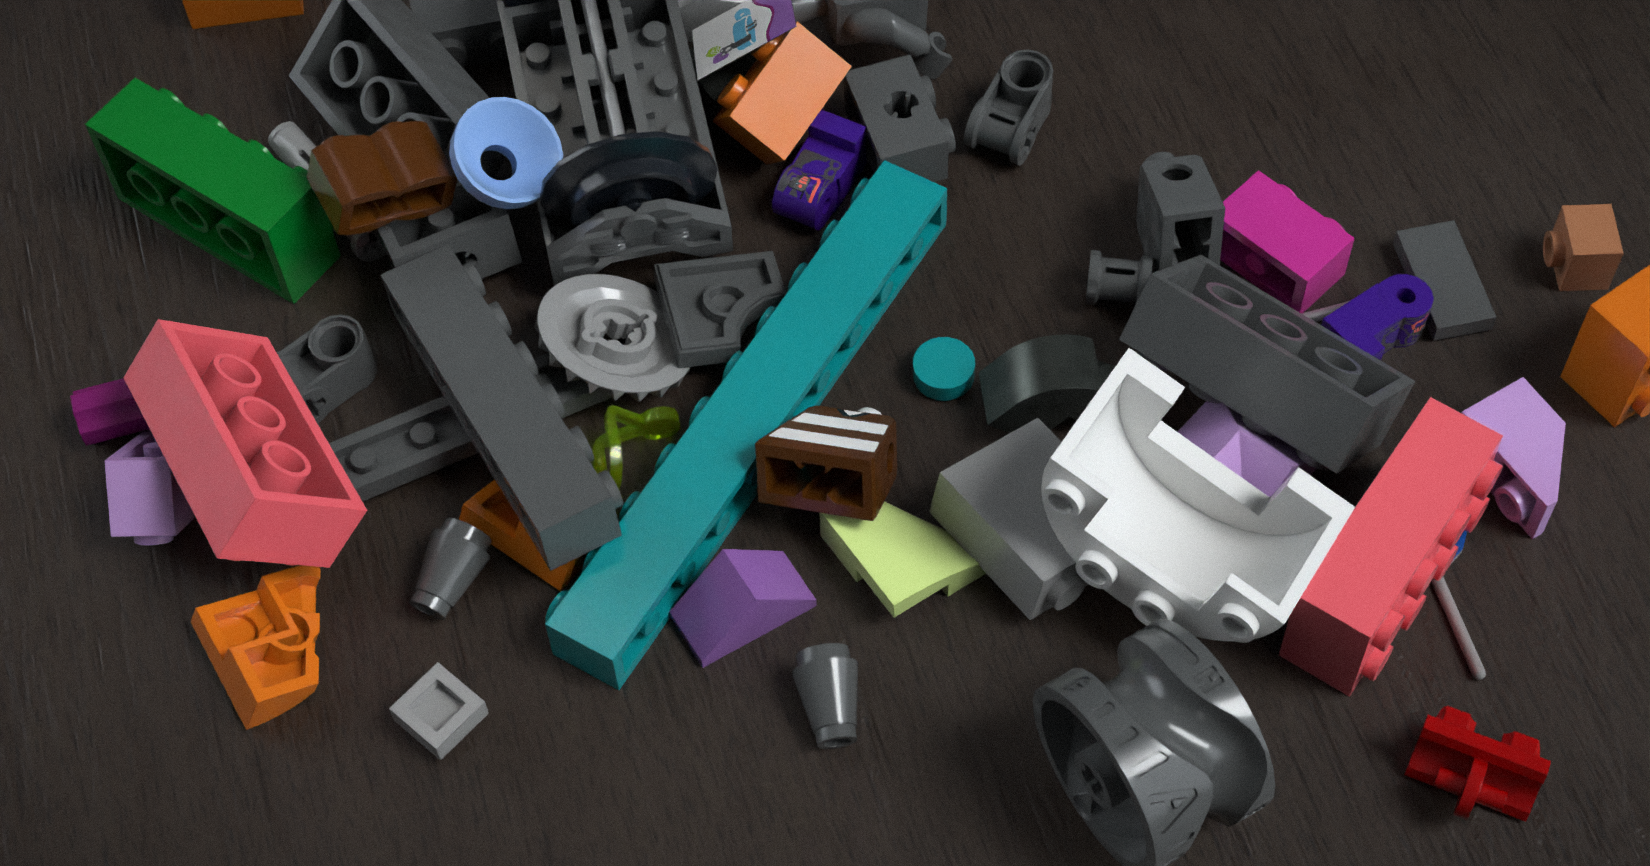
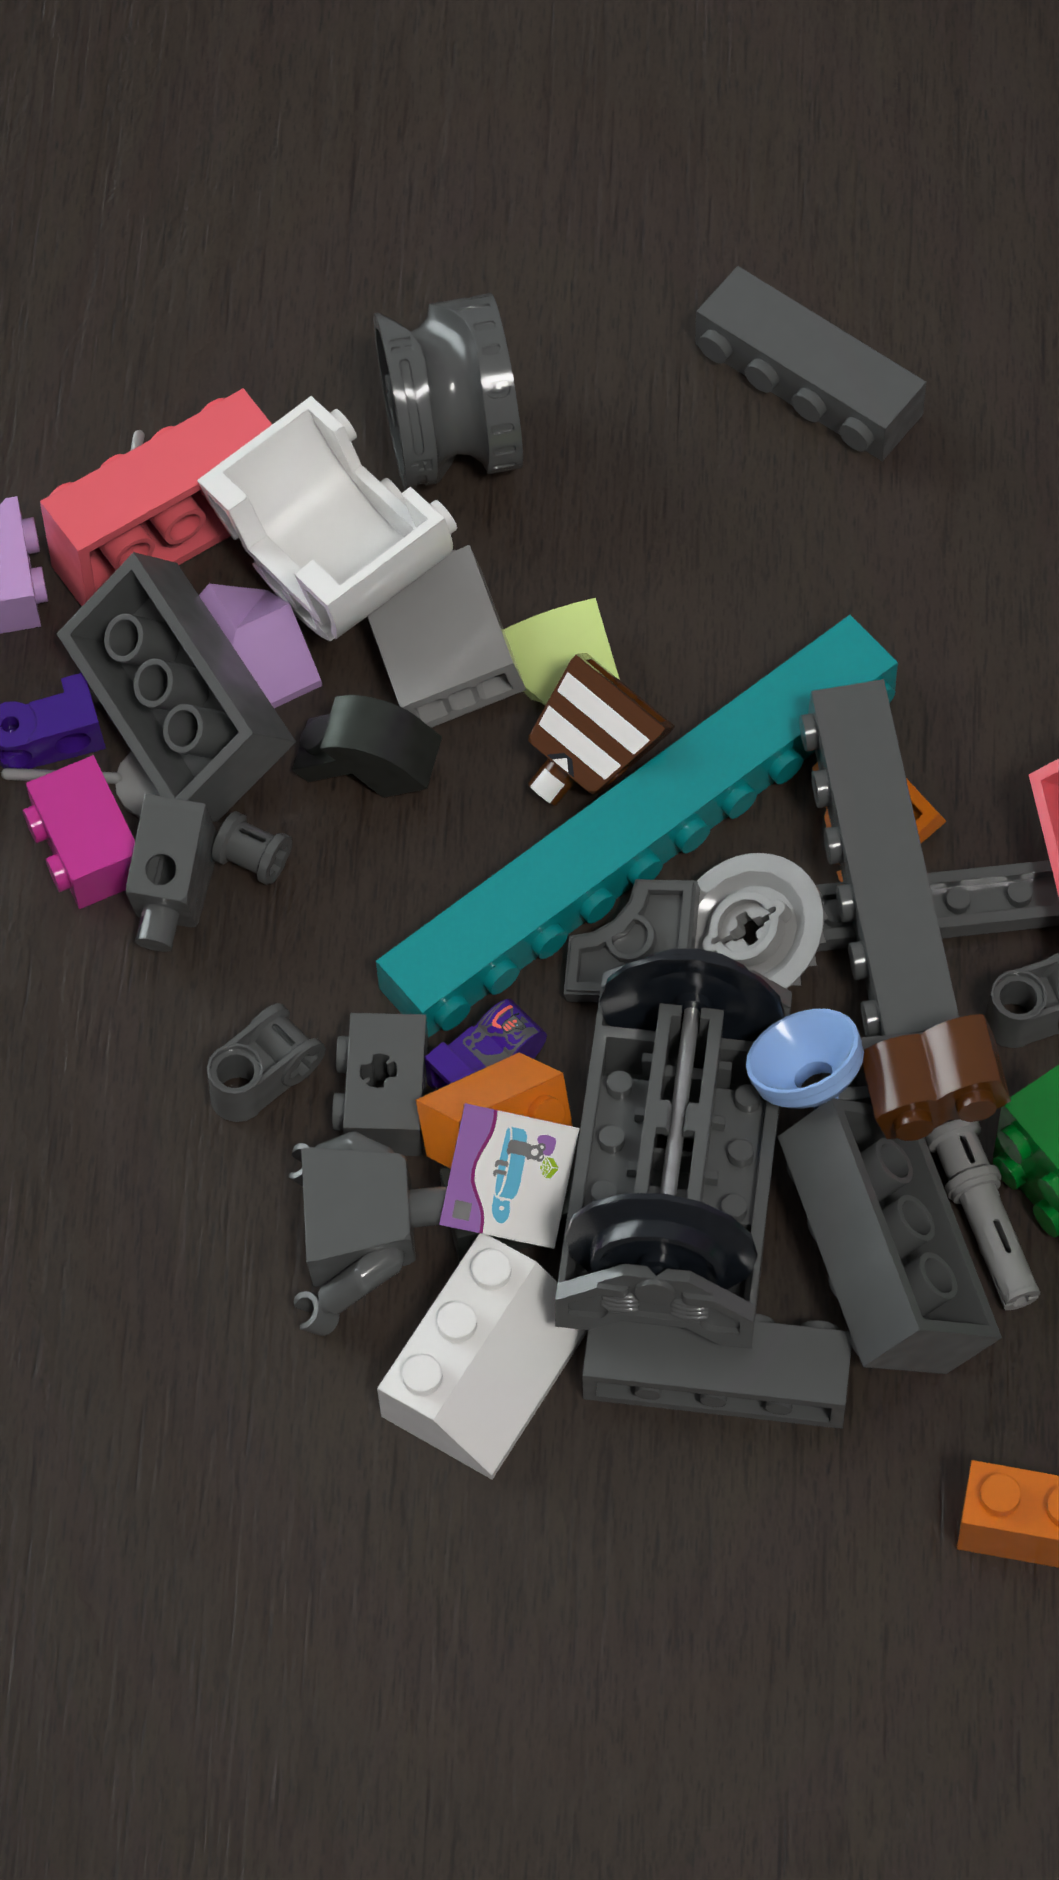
camera: 160 degrees left, 5 degrees up
light grey plate [389,662,489,760] -> none
dark grey cone [409,517,492,620] -> none
clear neon green piece [592,405,680,490] -> none
medium lavender slope [669,549,817,668] -> none
dark grey cone [792,643,858,749] -> none
teal tile [913,337,975,401] -> none
red hips [1404,705,1551,822] -> none

